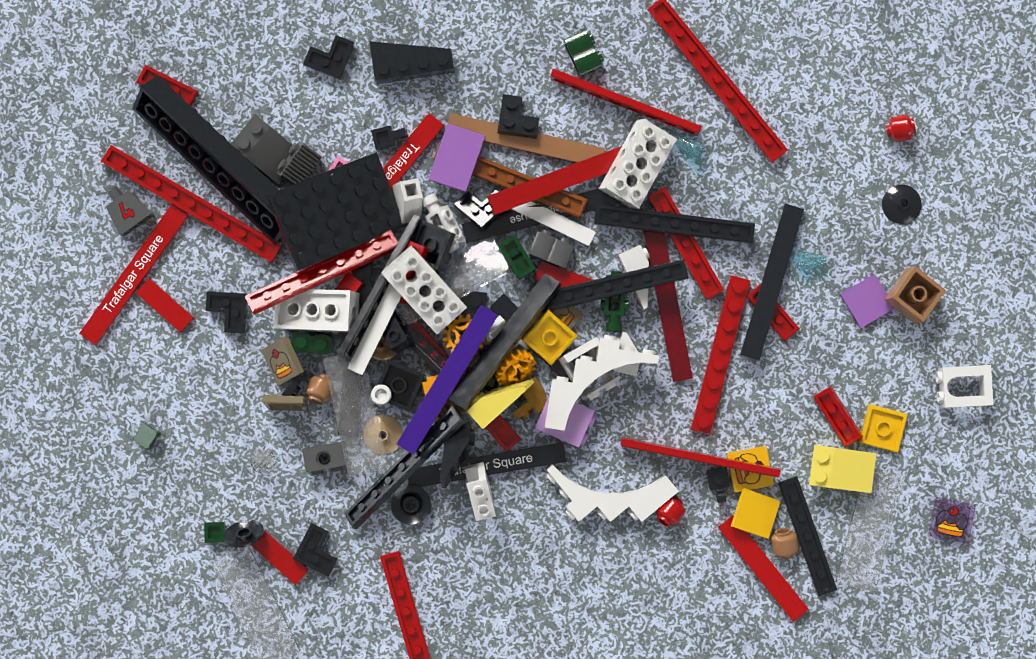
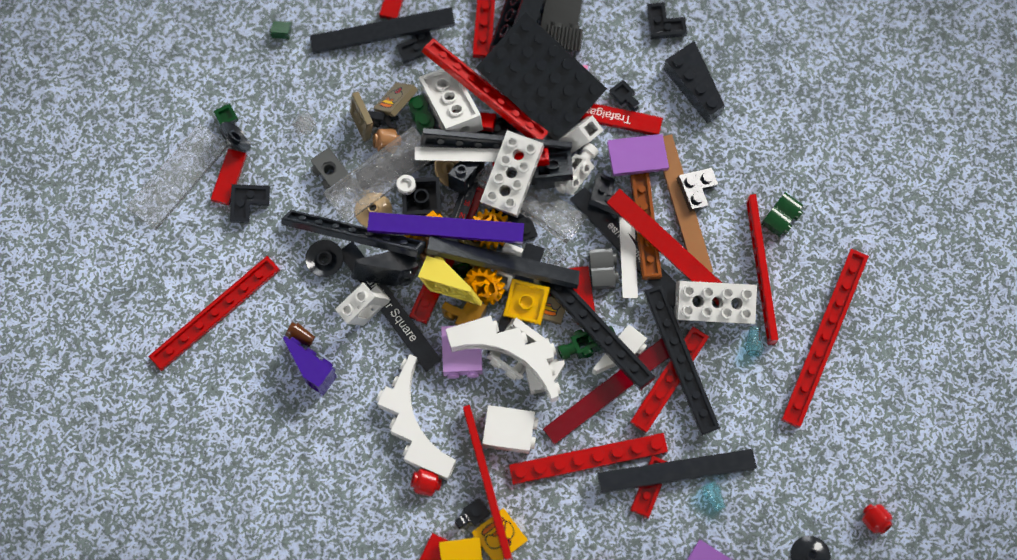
camera: 60 degrees right, 15 degrees down
dark green brick [498,235,536,280] -> none
none -> dark purple slope [283,336,337,396]
none -> reddish brown cone [285,322,315,347]
none -> black tile [310,7,455,54]
none -> white brick [482,405,538,454]

